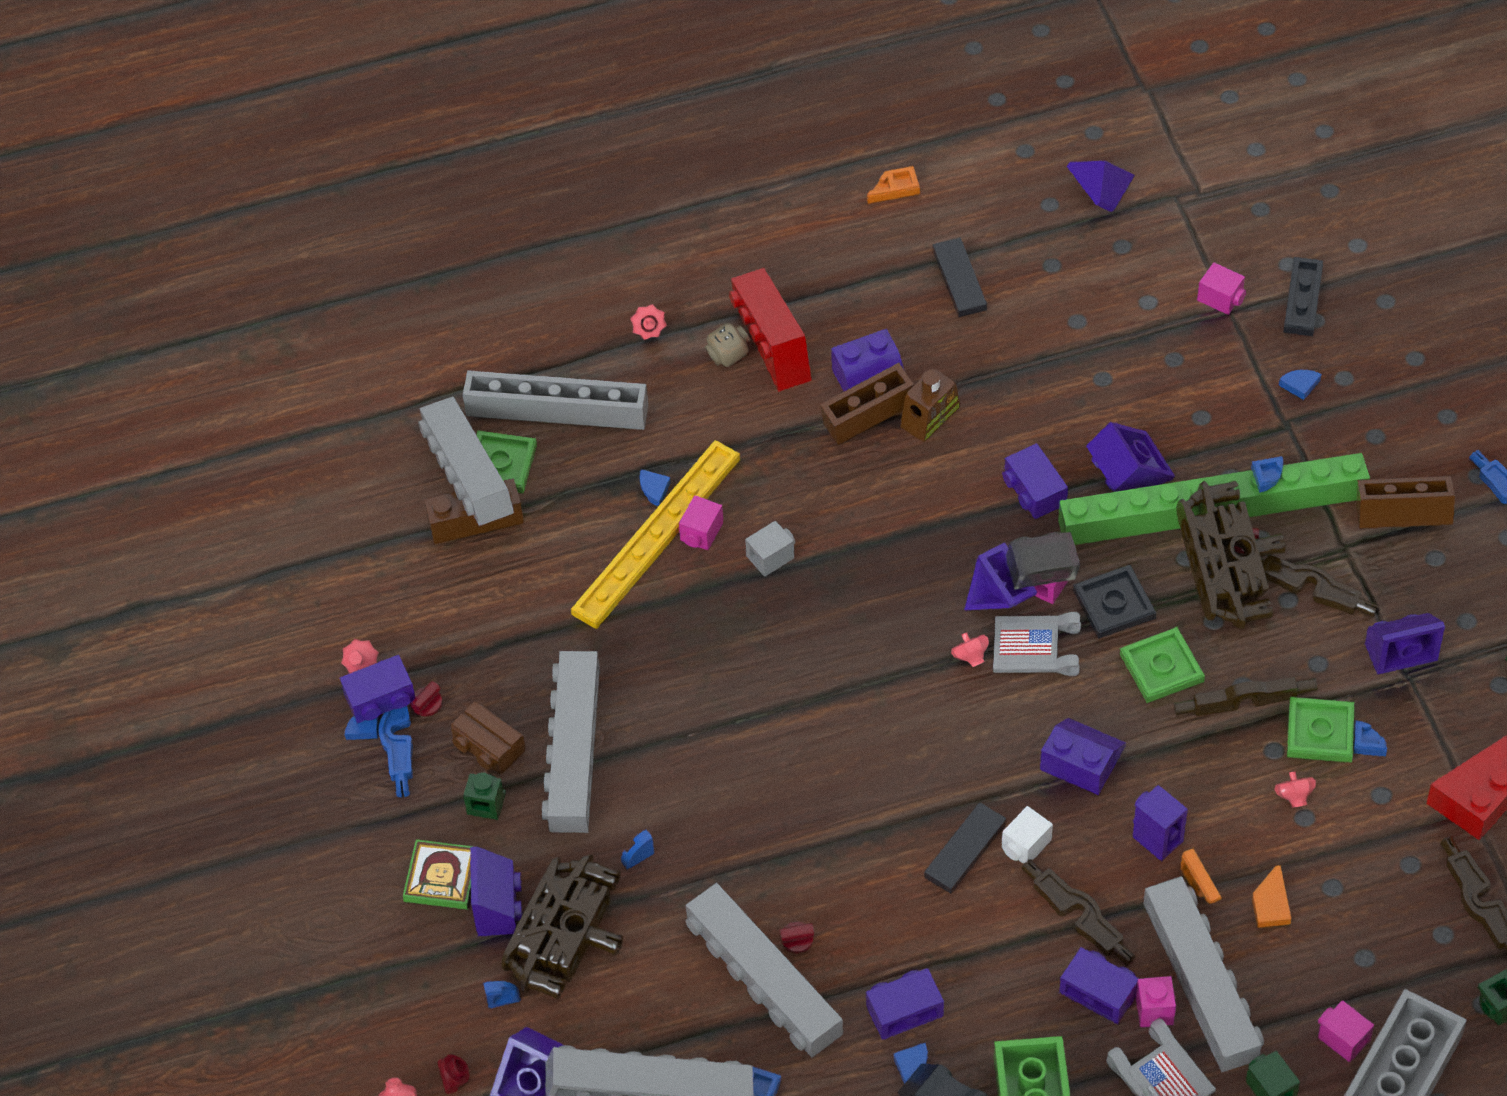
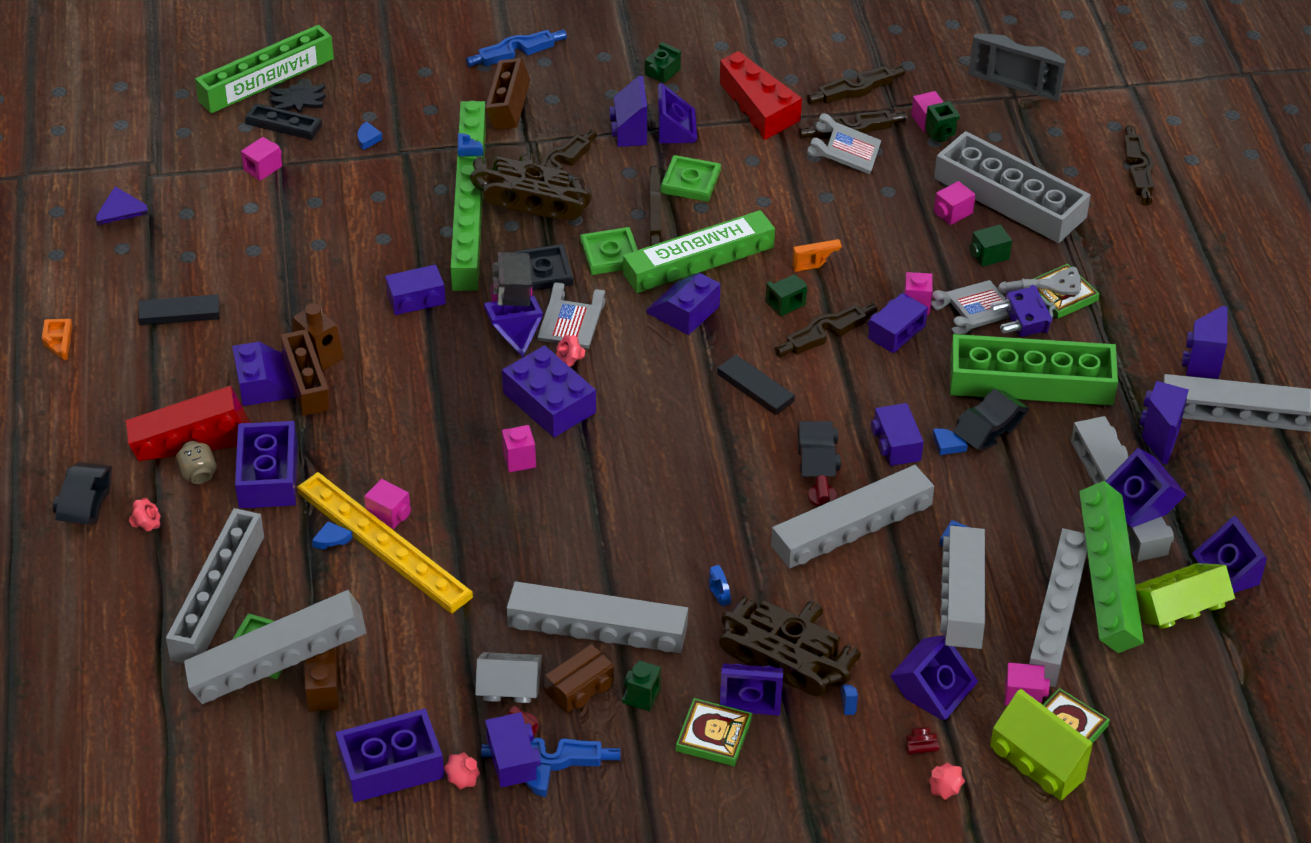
camera: 85 degrees left, 10 degrees down
light grey brick [745,521,795,577] -> none
white brick [1002,806,1053,864] -> none
dark purple slope [1086,422,1175,492] -> none
dark purple brick [1133,785,1187,861] -> none
light grey brick [1144,876,1264,1072] -> none
orange tile [1252,866,1291,928] -> none
coral piece [1274,771,1316,808] -> none
blue tile [1353,720,1387,757] -> none
none -> black brick [53,462,112,524]
none -> bright green brick [195,24,334,113]
none -> dark purple brick [235,421,297,508]
none -> black piece [270,84,326,113]
none -> dark purple brick [335,708,444,803]
none -> light grey slope [475,652,542,703]
none -> dark purple brick [502,345,596,438]
none -> dark pink brick [502,425,536,472]
none -> bright green brick [623,210,775,293]
none -> dark purple slope [658,83,697,143]
none -> dark green brick [765,274,808,317]
none -> black brick [797,421,841,476]
none -> light grey flag [807,113,881,174]

